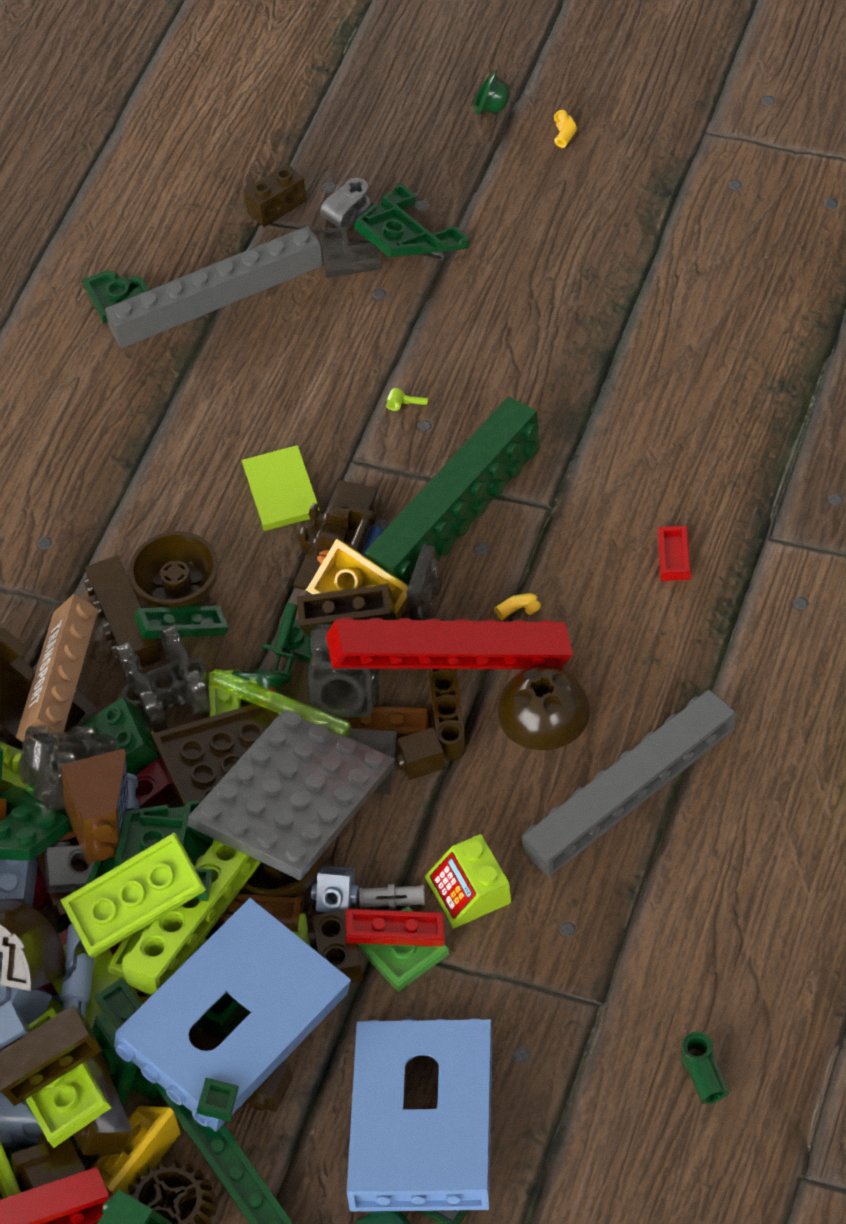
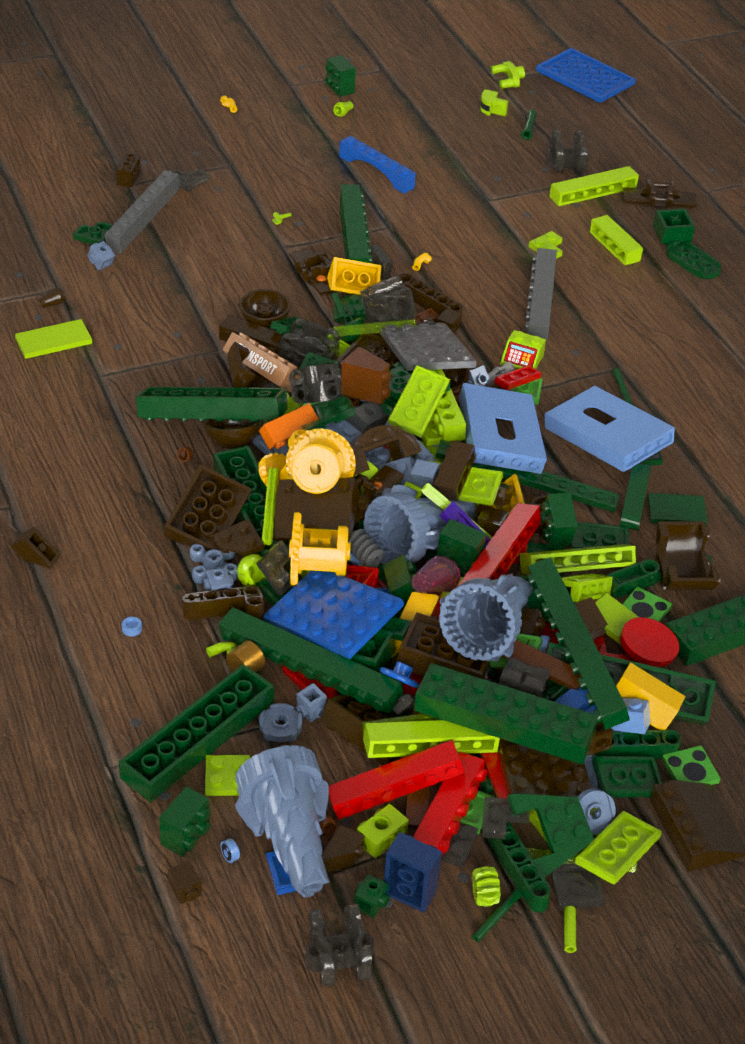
camera: 50 degrees left, 10 degrees down
dark green tile [196,1078,239,1122] -> none
lime tile [242,445,320,531] -> none
dark brown brick [297,584,396,636] -> none
flat silver piece [320,178,371,230] -> none
red brick [326,617,573,669] -> none
dark green wing [354,183,470,257] -> none
dark green hat [473,69,511,115] -> none
dark brown piece [498,666,590,750] -> none
red tile [657,525,691,581] -> none
dark green piece [681,1032,729,1105] -> none
none -> sand blue brick [87,241,115,271]
none -> dark green brick [325,55,356,97]
none -> lime cone [333,101,353,117]
none -> blue arch [339,136,416,194]
none -> lime plate [529,231,563,259]
none -> dark green piece [613,368,634,406]

